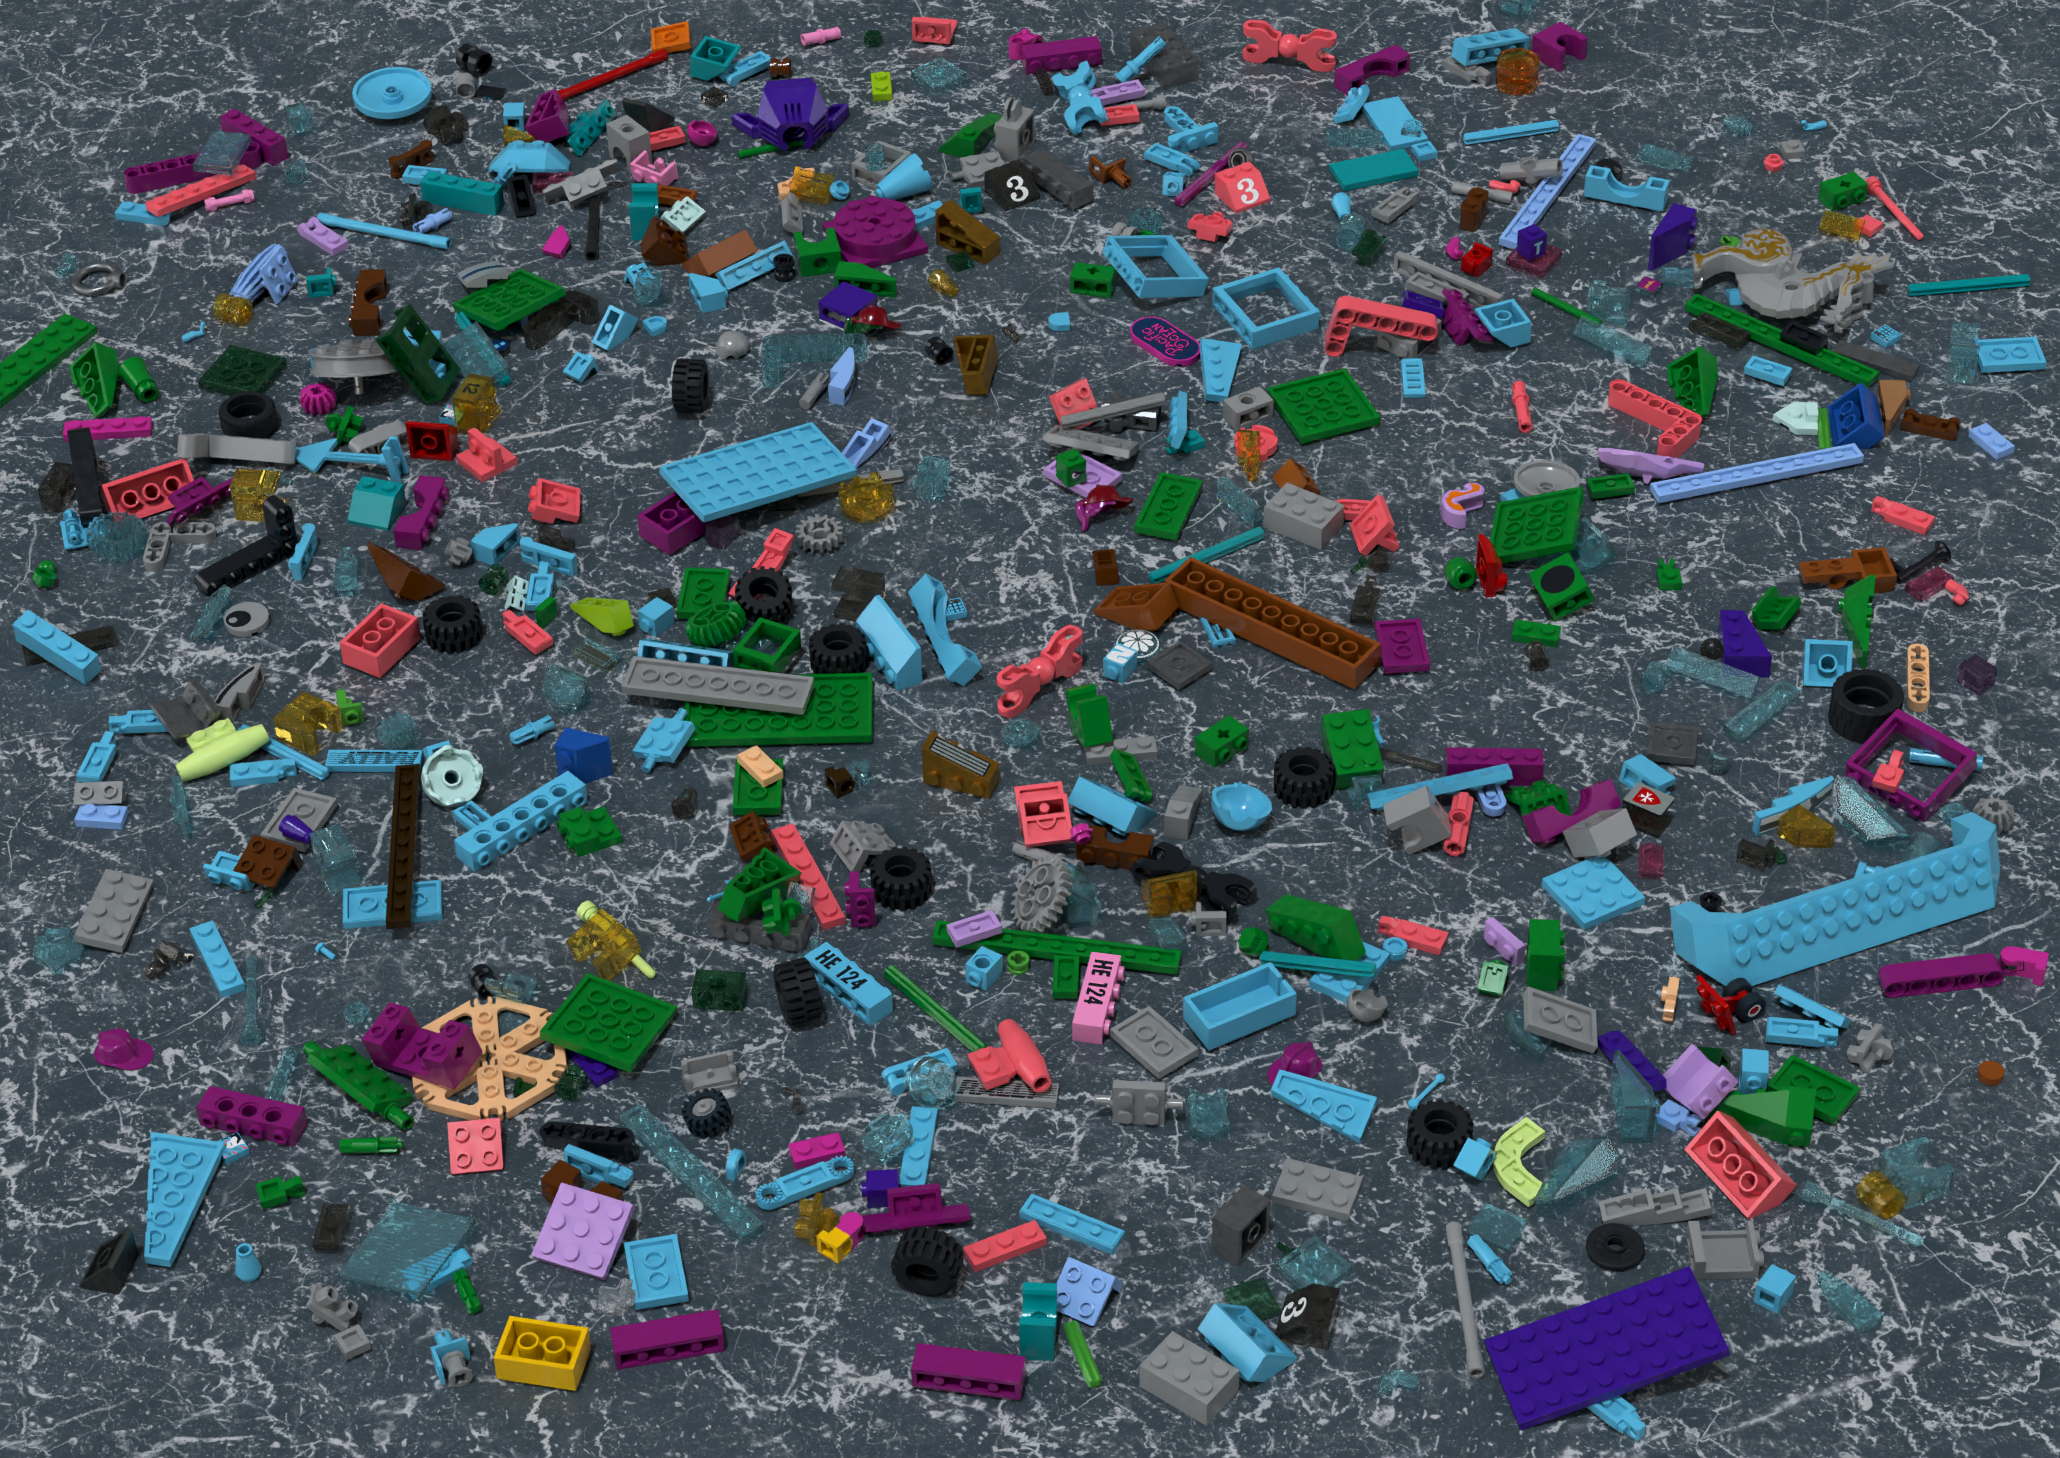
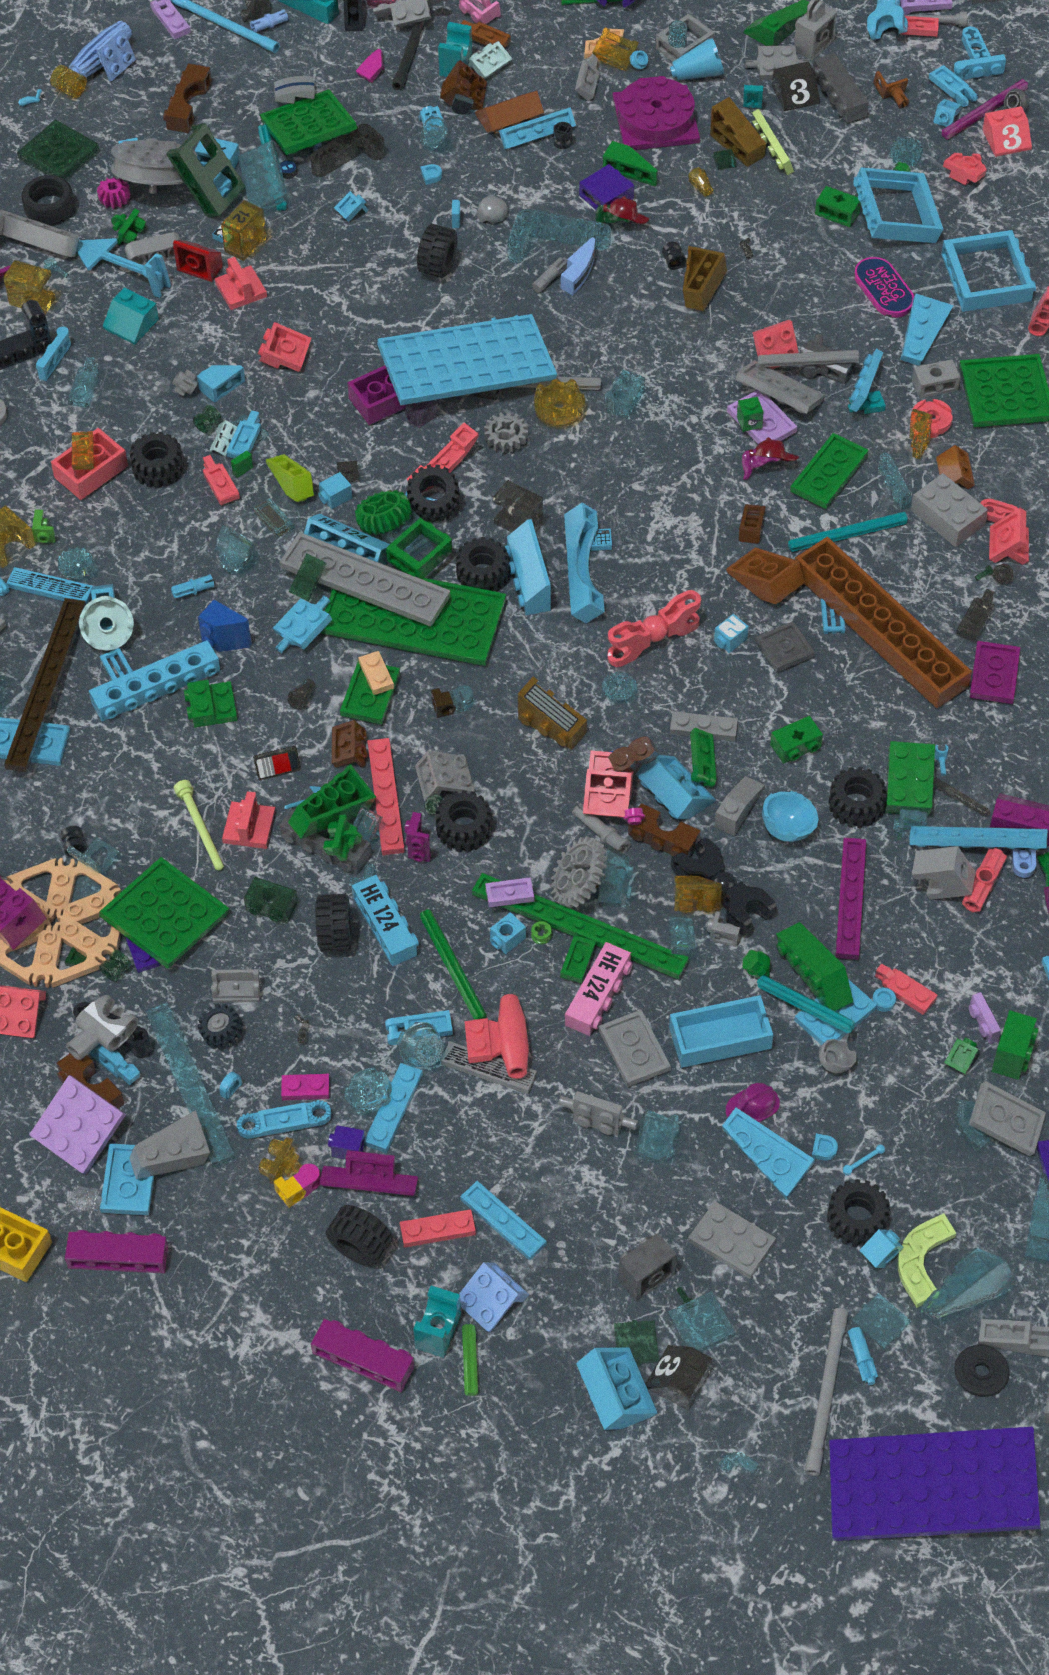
camera: 15 degrees right, 15 degrees up
teal bracket [306,267,337,298] -> none
reddish brown wedge [367,541,445,601] -> none
magenta arch [394,475,450,551] -> none
medium azure plate [520,537,578,577] -> none
clear smoke plate [537,524,576,552] -> none
clear yellow piece [565,908,642,981] -> none
medium azure slope [592,305,638,351] -> none
green plate [676,568,731,619] -> none
medium azure slope [688,273,728,314] -> none
green piece [793,227,841,277] -> none
light blue slope [842,418,893,471] -> none
medium azure plate [912,200,943,230] -> none
medium azure tile [1048,312,1070,331] -> none
green piece [1065,683,1113,747] -> none
light grey wheel [1111,222,1139,236] -> none
dish [1115,629,1161,665] -> none
light grey brick [1140,1331,1239,1426] -> none
medium azure hinge [1587,1396,1646,1442] -> none
none -> light grey connector [66,995,138,1060]
none -> clear yellow plate [72,431,94,470]
none -> light grey wedge [129,1110,210,1179]
none -> coral bracket [222,791,276,849]
none -> slope [253,745,301,781]
none -> clear green tile [289,553,327,601]
none -> clear green plate [425,794,445,816]
none -> black tile [452,94,474,115]
none -> medium azure tile [452,200,460,228]
none -> reddish brown brick [608,736,659,773]
none -> yellowish green plate [752,109,794,175]
none -> medium azure tile [812,1133,838,1161]
none -> magenta plate [835,837,866,960]

